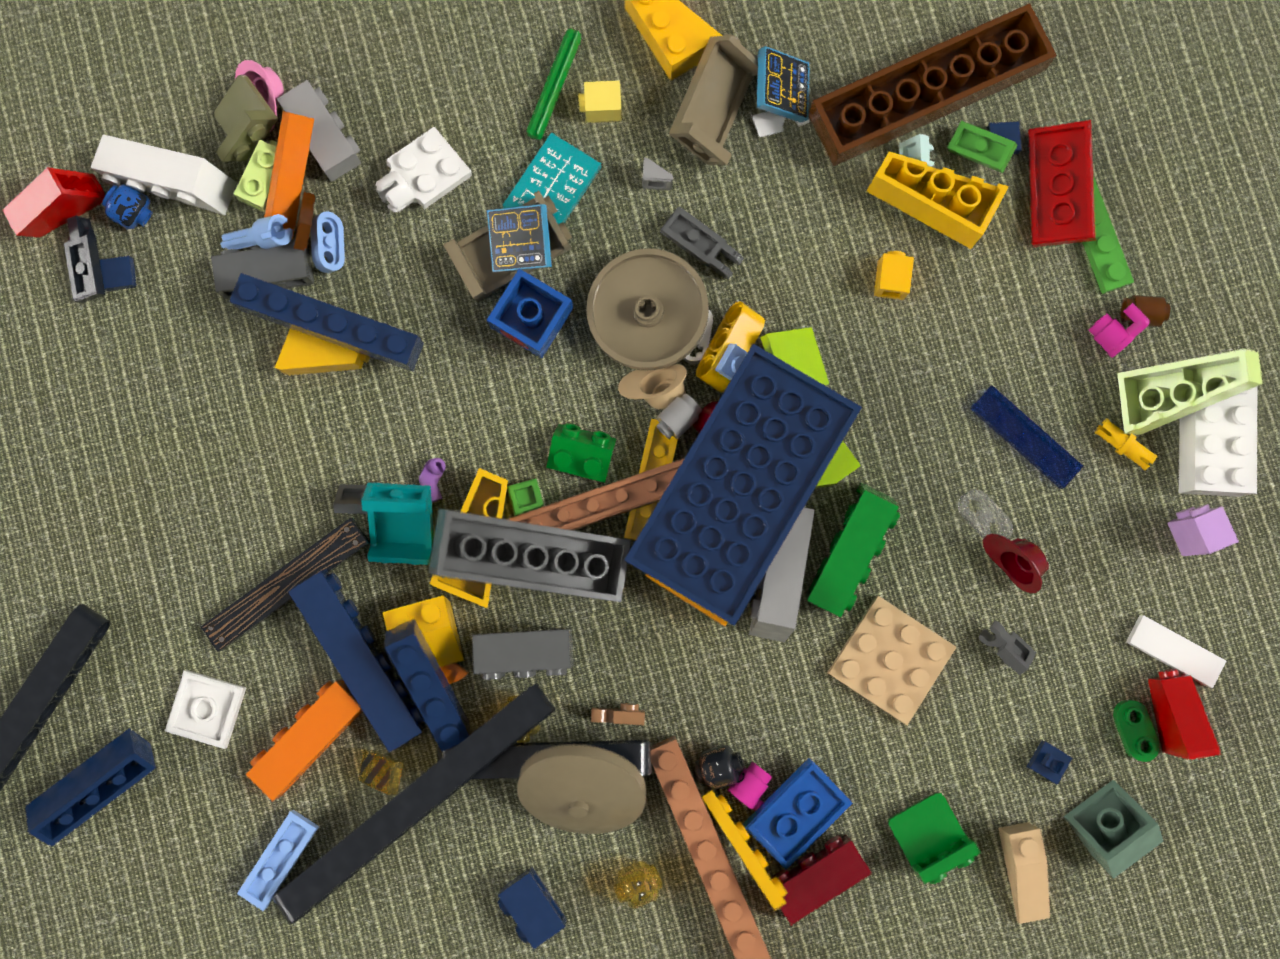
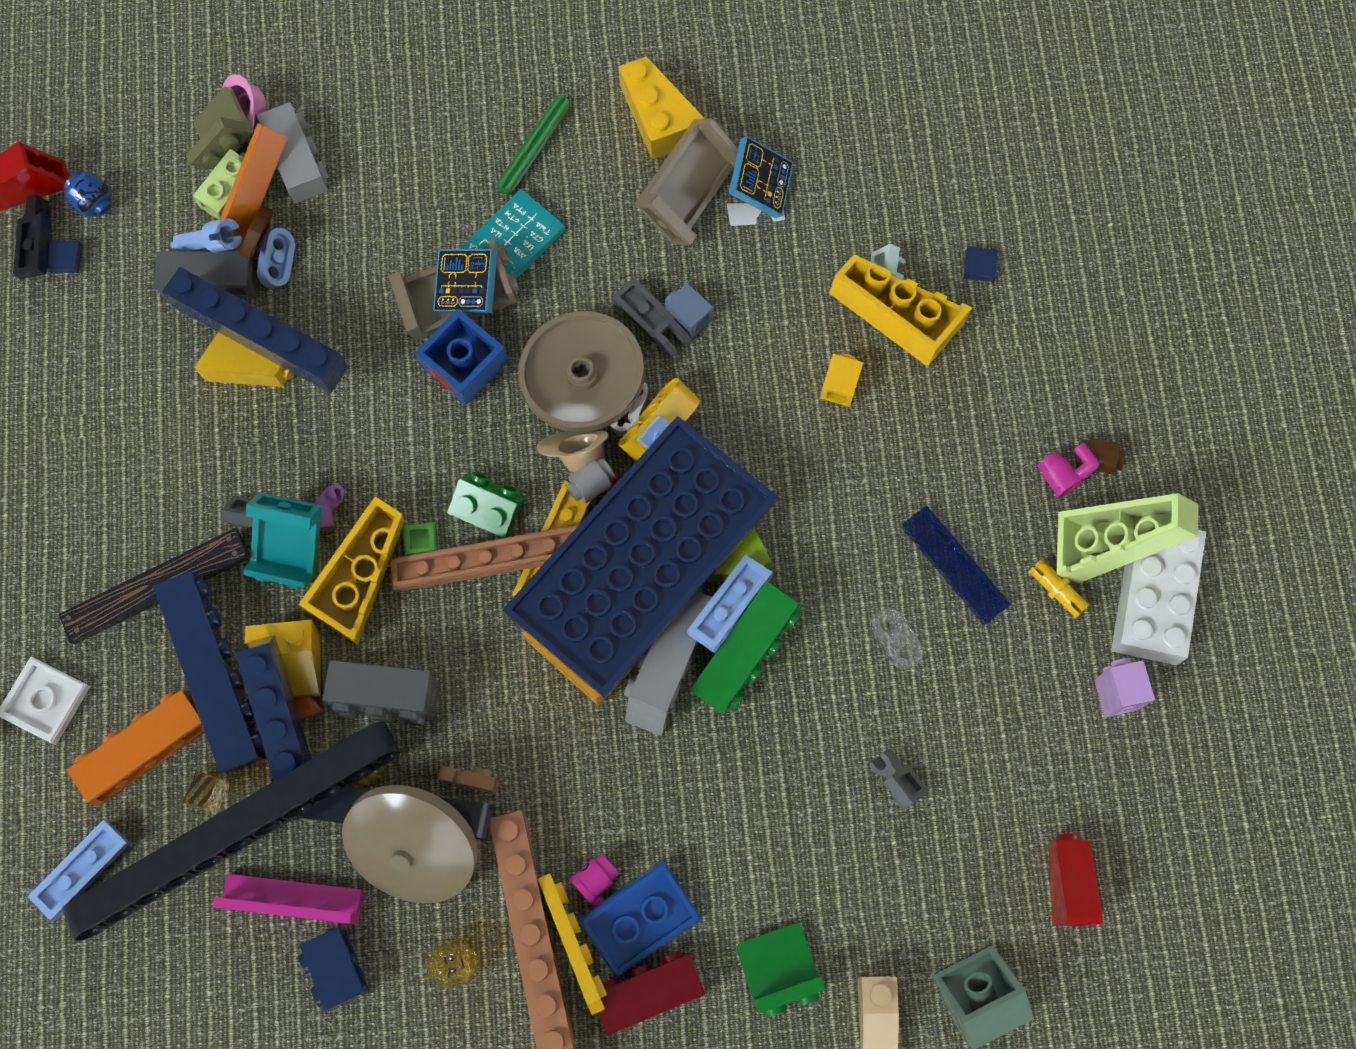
camera: 15 degrees right, 10 degrees down
white wedge [91,134,237,215] -> none
white plate [376,127,472,212] -> none
dark grey brick [428,509,631,602] -> none
light yellow brick [579,80,622,123] -> none
light grey slope [642,157,673,190] -> none
black head [695,744,744,790] -> none
lime tile [761,327,829,386] -> none
reddish brown brick [808,3,1057,166] -> none
tan plate [827,596,956,725] -> none
bright green plate [947,121,1017,173] -> none
dark red piece [983,533,1049,594] -> none
dark blue tile [1027,740,1072,785] -> none
red tile [1028,120,1096,247] -> none
bright green plate [1082,178,1134,294] -> none
green plate [1113,700,1160,762] -> none
white tile [1126,615,1226,688] -> none
none -> dark pink fence [212,874,364,925]
none -> sand blue brick [665,283,713,340]
none -> light blue plate [687,554,773,653]

